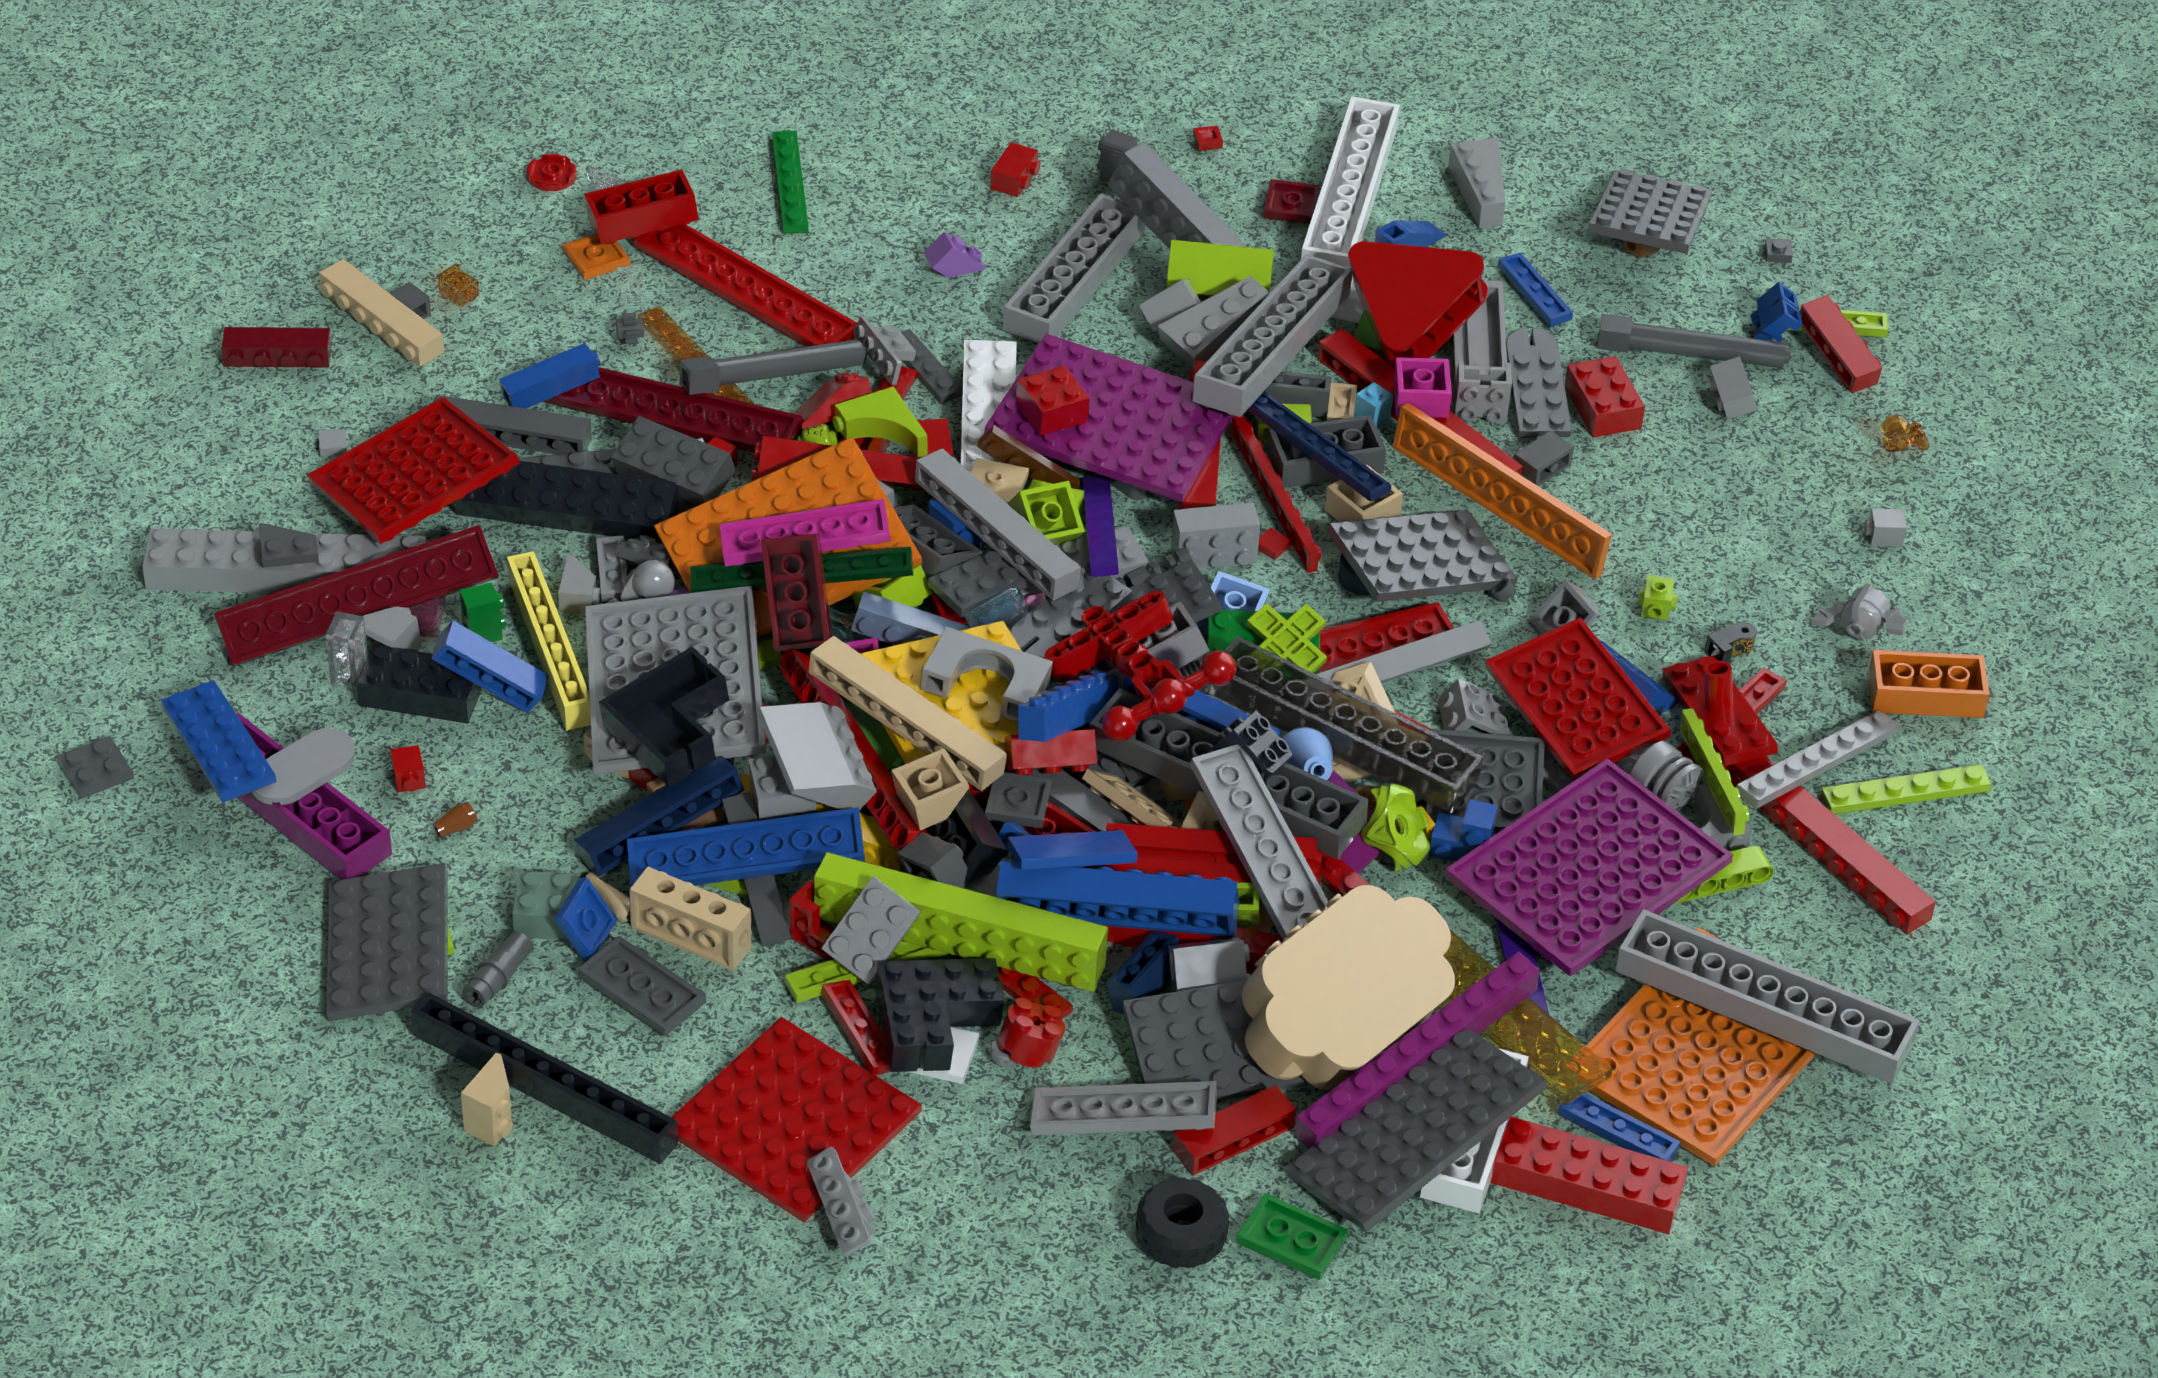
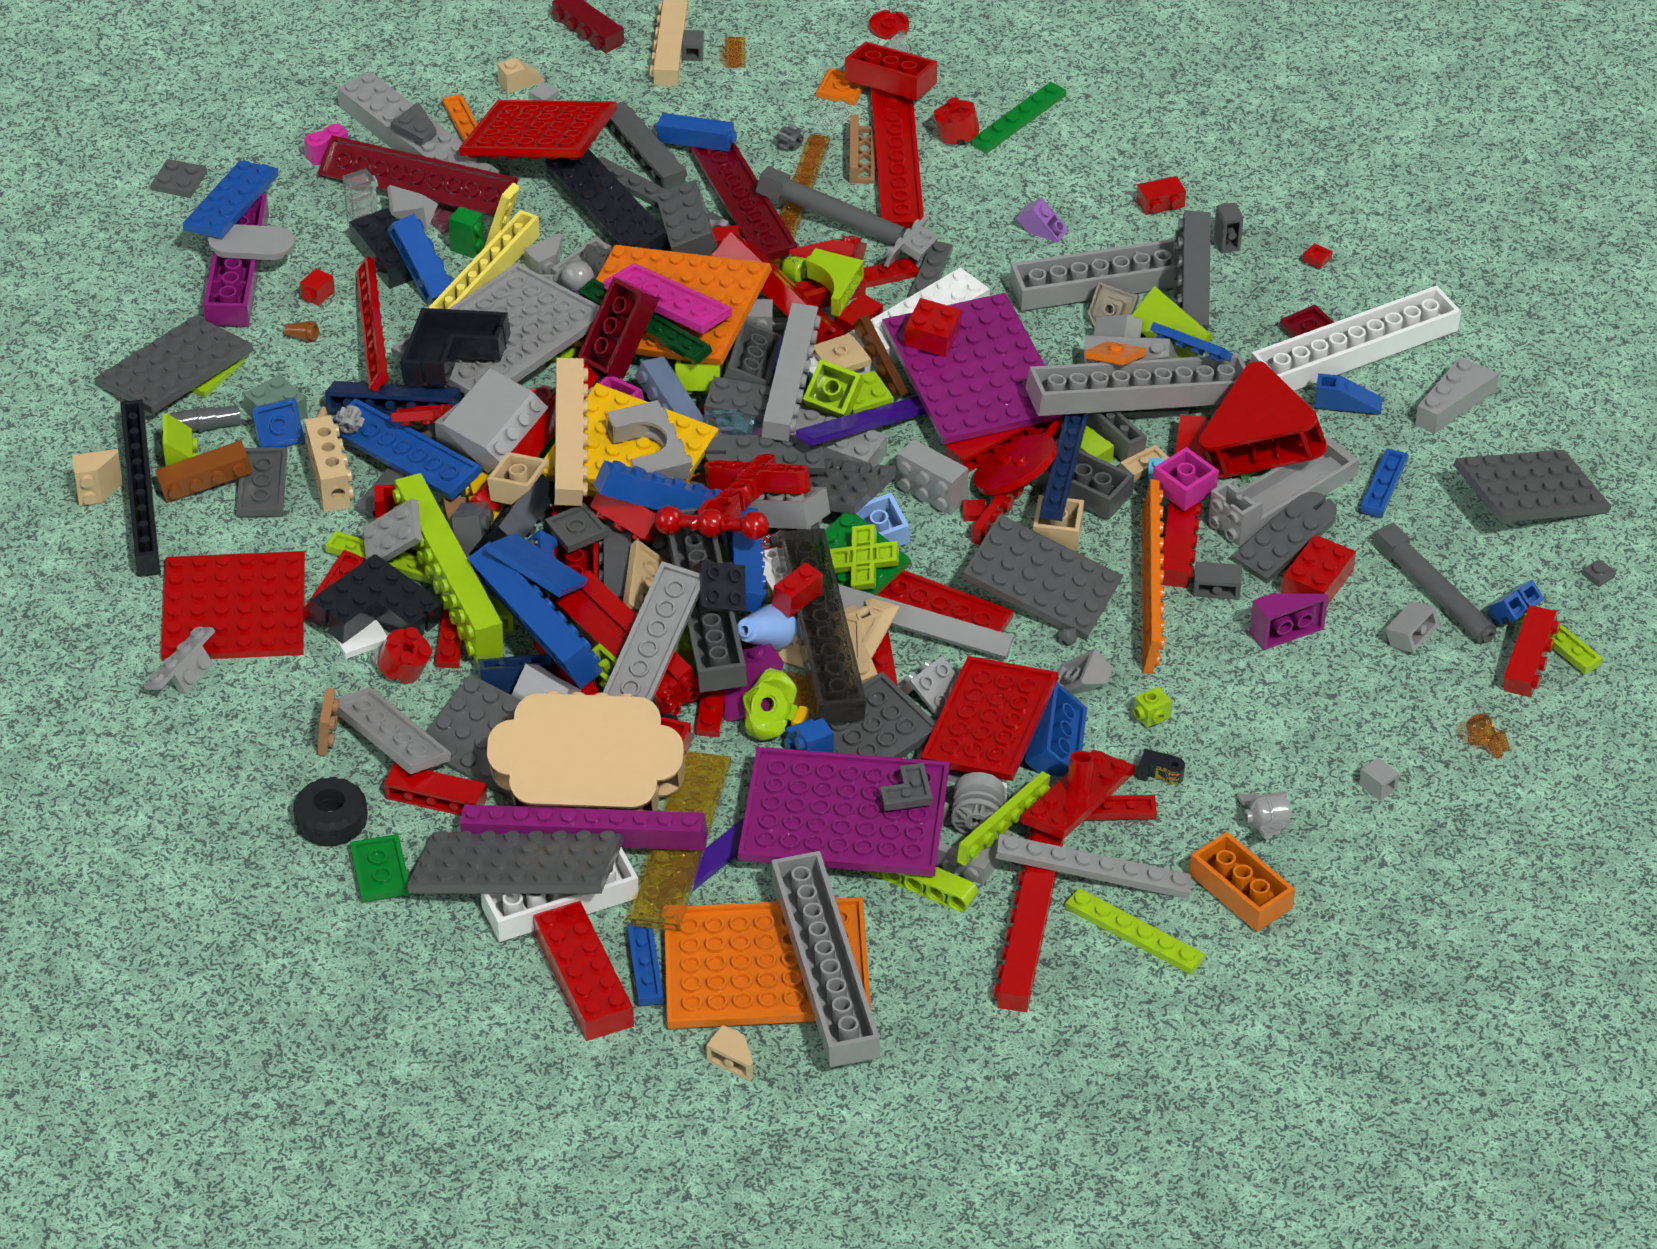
camera: 50 degrees right, 0 degrees up
none -> dark orange brick [155,440,253,503]
none -> lime slope [163,413,198,466]
none -> dark pink brick [304,124,348,165]
none -> medium nougat plate [318,688,339,756]
none -> light grey gear [335,405,365,433]
none -> red plate [356,256,389,392]
none -> red plate [391,404,451,425]
none -> orange tile [442,94,478,142]
none -> light yellow tile [484,183,520,248]
none -> tan slope [497,58,544,94]
none -> tan slope [706,1025,753,1081]
none -> red brick [772,562,823,618]
none -> medium nougat fence [849,115,875,184]
none -> dark grey plate [880,763,933,811]
none -> red brick [933,97,980,144]
none -> red plate [973,434,1058,495]
none -> orange plate [1085,341,1146,366]
none -> dark tan piece [1088,282,1140,327]
none -> blue plate [1150,322,1233,362]
none -> magenta slope [1249,593,1328,651]

